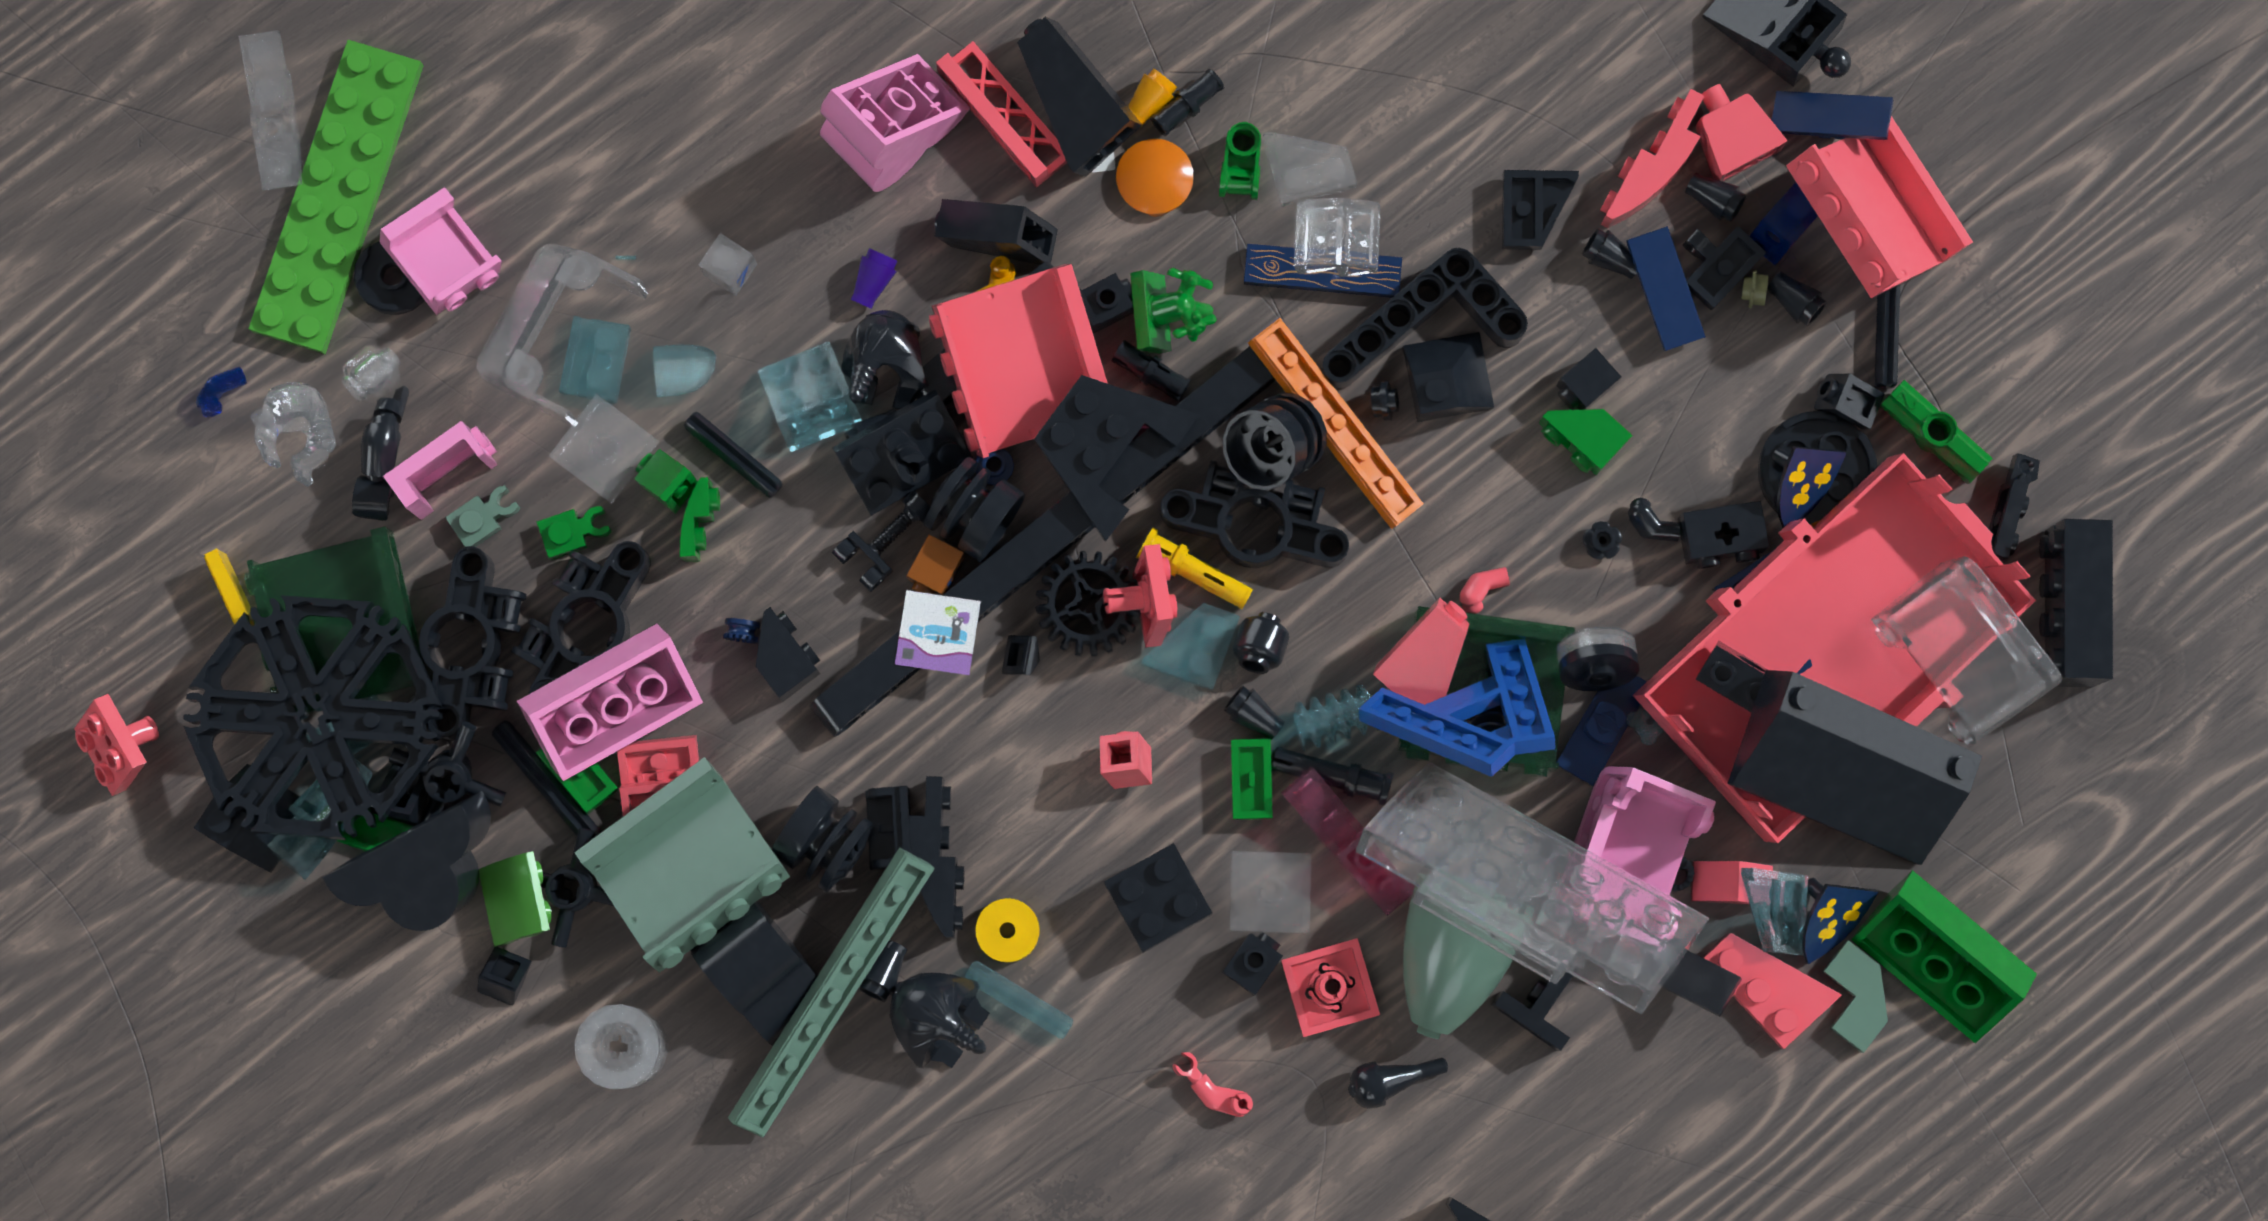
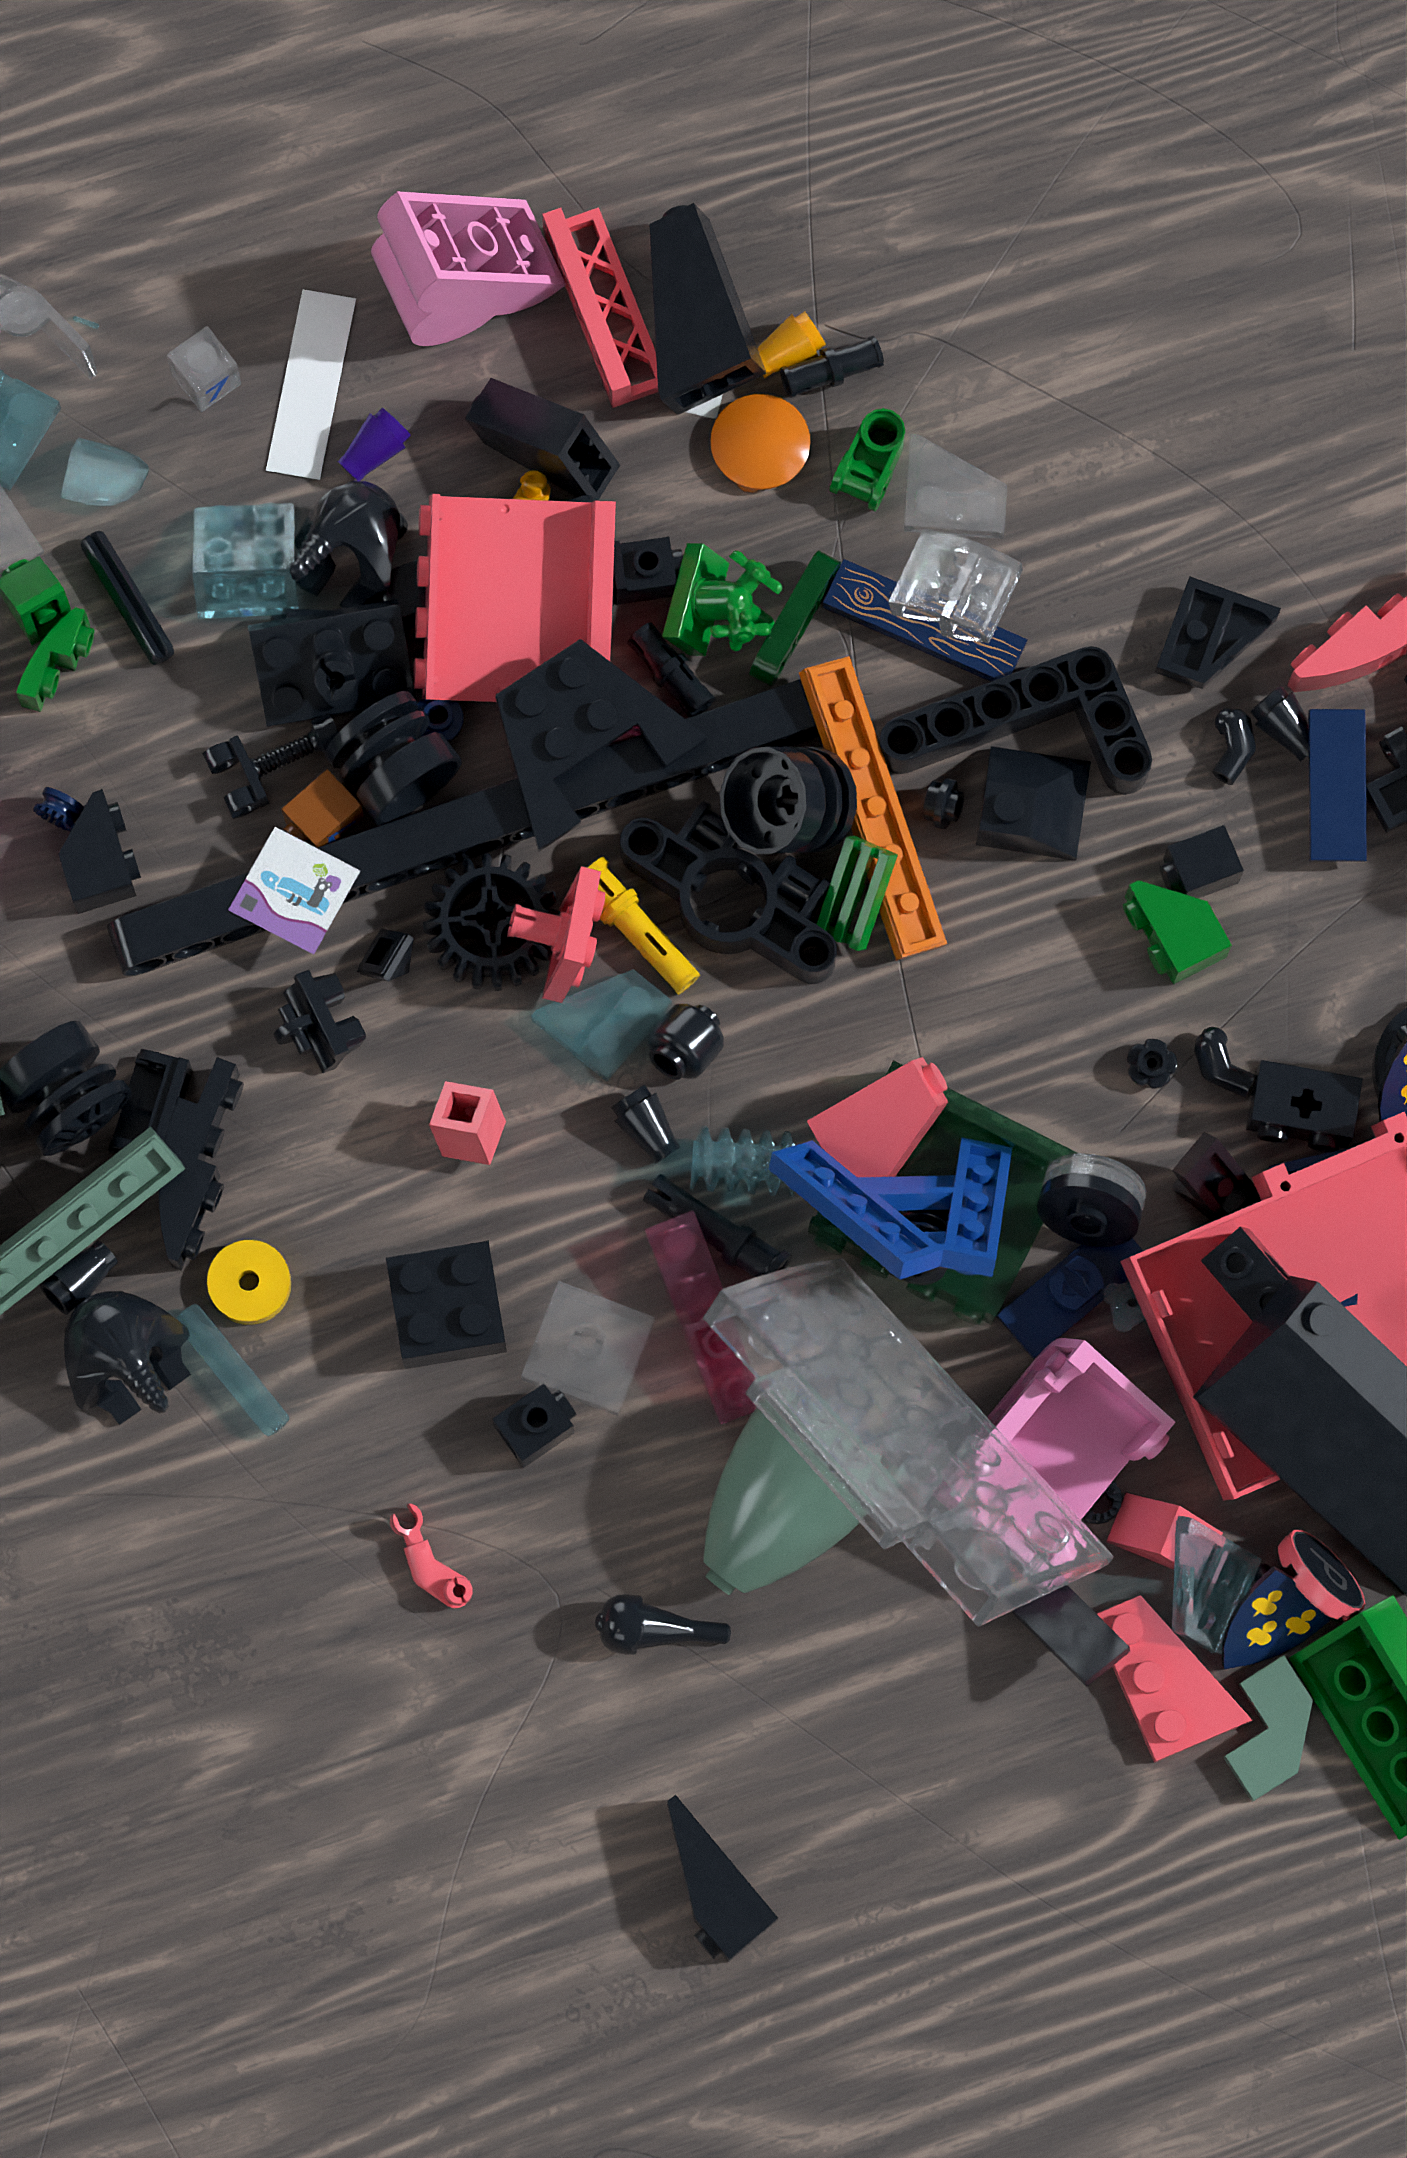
camera: 15 degrees right, 5 degrees down
green plate [1231,739,1273,820] -> none
coral plate [1281,938,1380,1037] -> none
coral arm [1459,567,1510,614] -> none
black bracket [1491,944,1588,1051] -> none
none -> white sticker [266,289,356,480]
none -> black hips [273,970,366,1073]
none -> dark green beam [749,550,841,687]
none -> green tile [816,836,898,951]
none -> black slope [1172,1132,1261,1222]
none -> black arm [1212,708,1256,785]
none -> tile [1278,1530,1366,1622]

